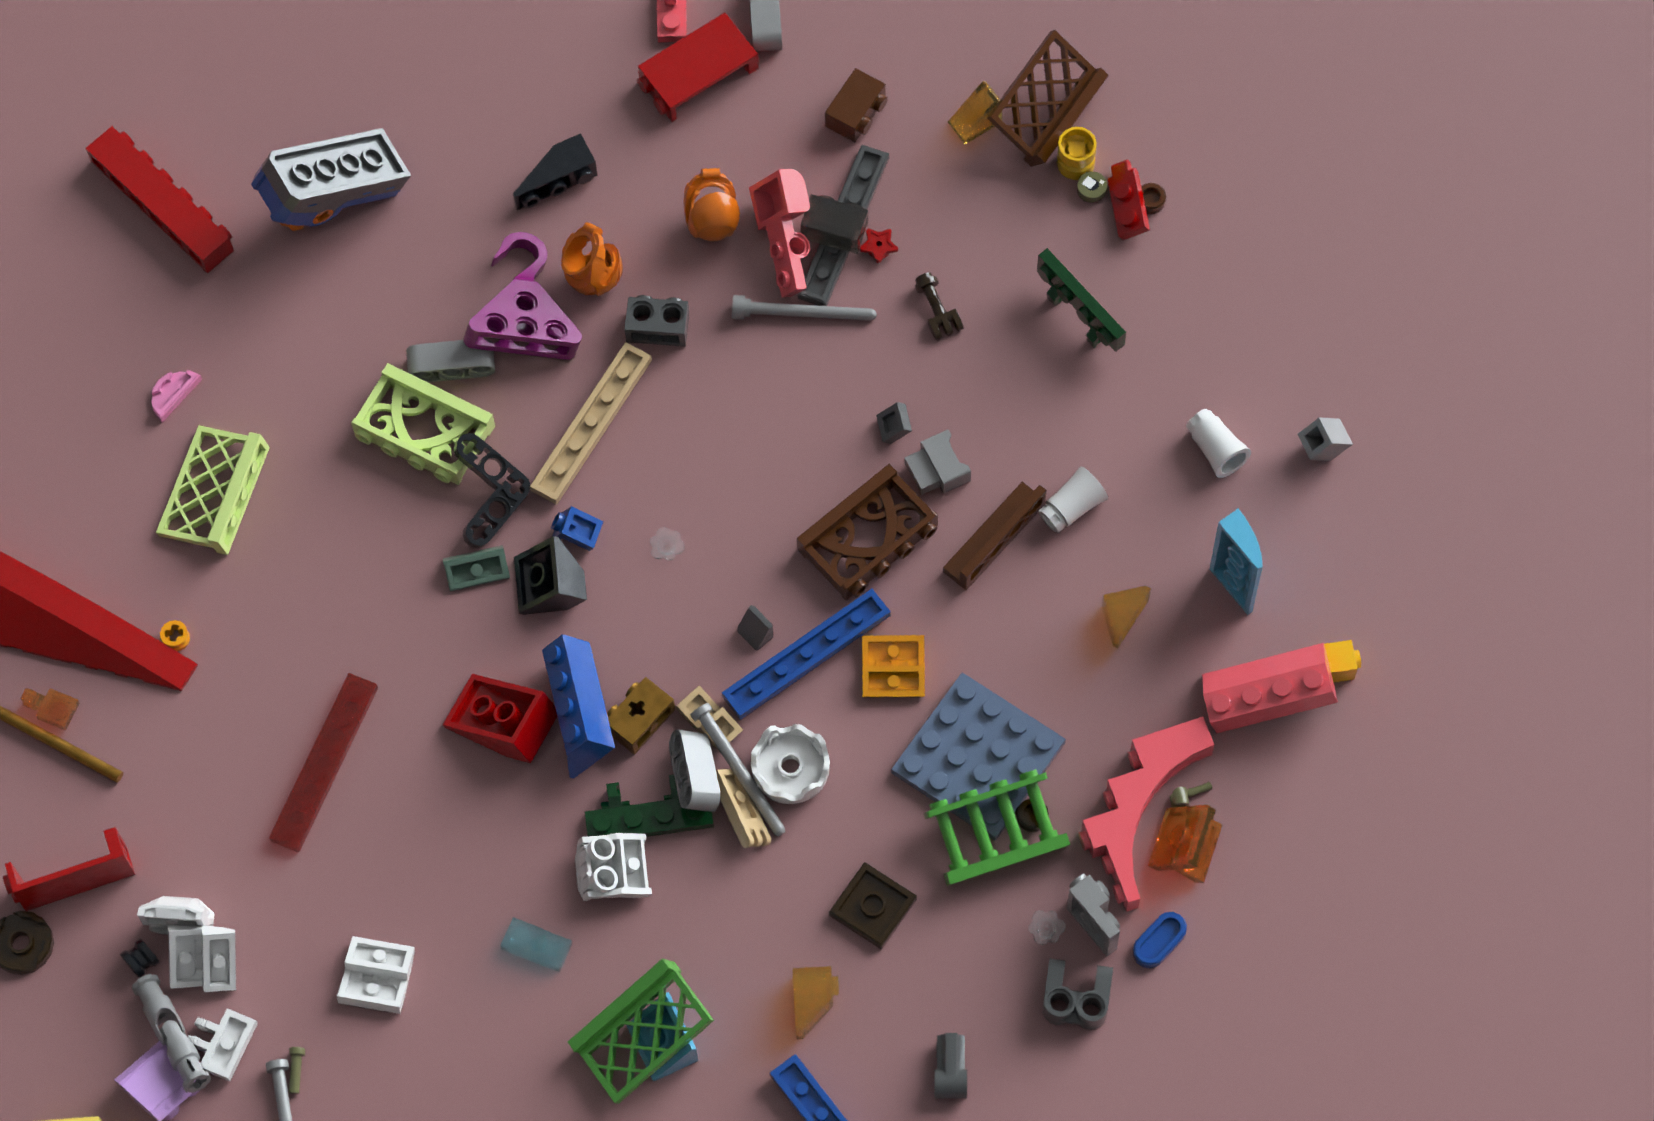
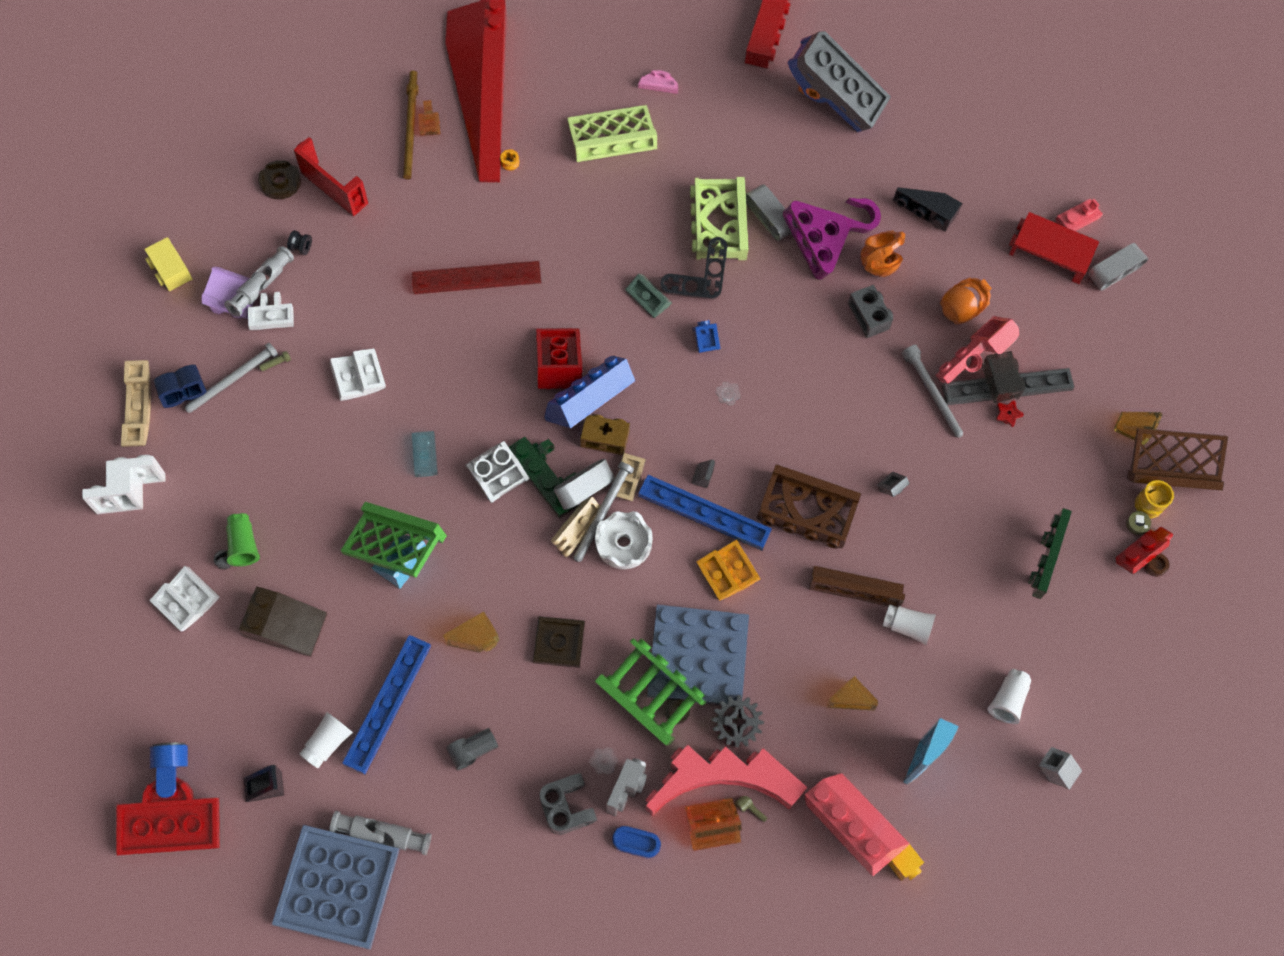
camera: 55 degrees right, 0 degrees up
white slope [137,896,215,934] -> none
white slope [168,925,236,992] -> none
black slope [514,536,587,615] -> none
tan plate [530,342,652,505] -> none
reddish brown brick [825,68,888,142] -> none
light grey piece [904,430,971,495] -> none
dark brown hinge [915,272,964,340] -> none
none -> dark grey gear [711,695,764,748]

